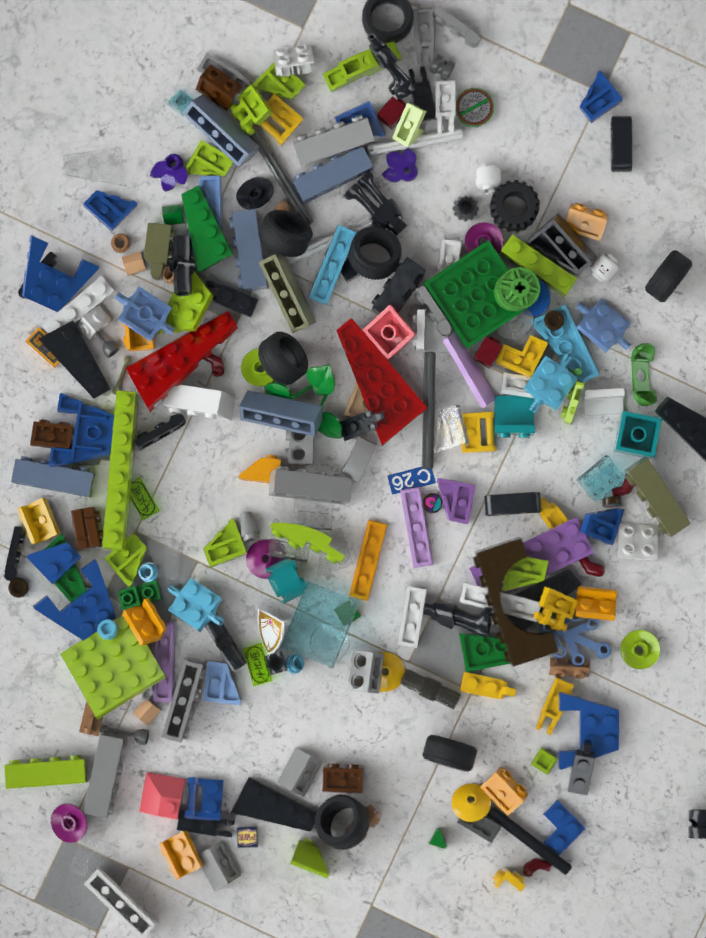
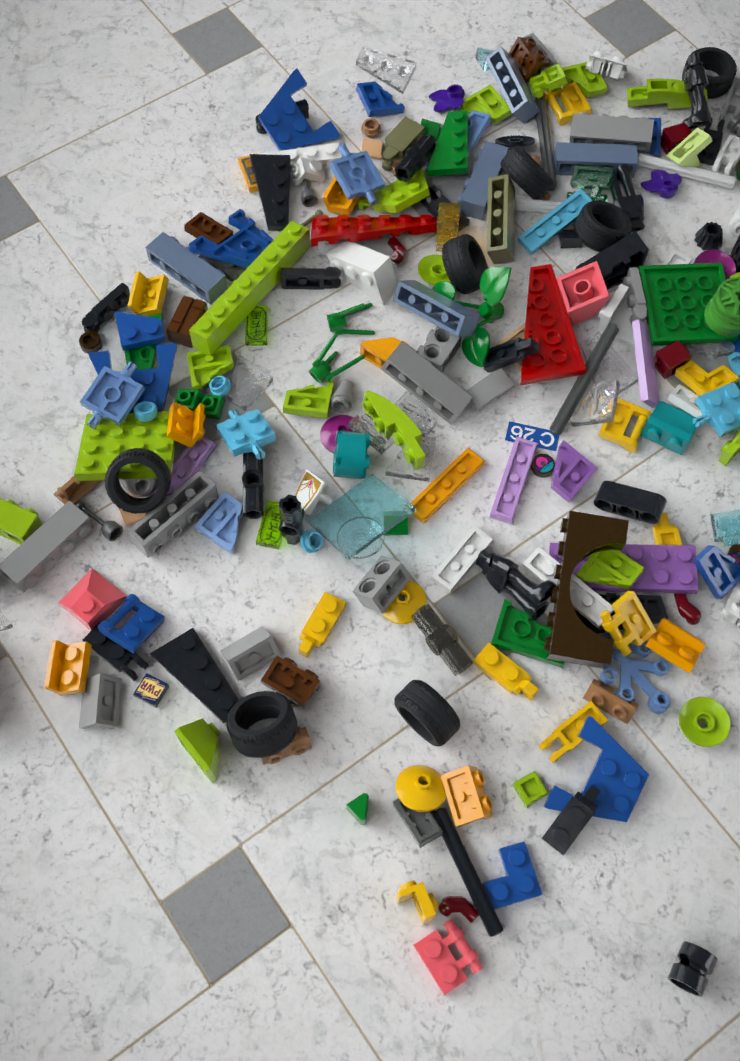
camera: 30 degrees right, 20 degrees down
none -> medium blue plate [80,362,145,429]
none -> black tyre [105,448,171,514]
none -> yellow hinge [298,592,346,658]
none -> green plant [309,333,365,384]
none -> green plant [327,303,375,335]
none -> coral plate [413,919,483,995]
none -> clear yellow brick [436,202,460,252]
none -> clear green plate [567,166,616,202]

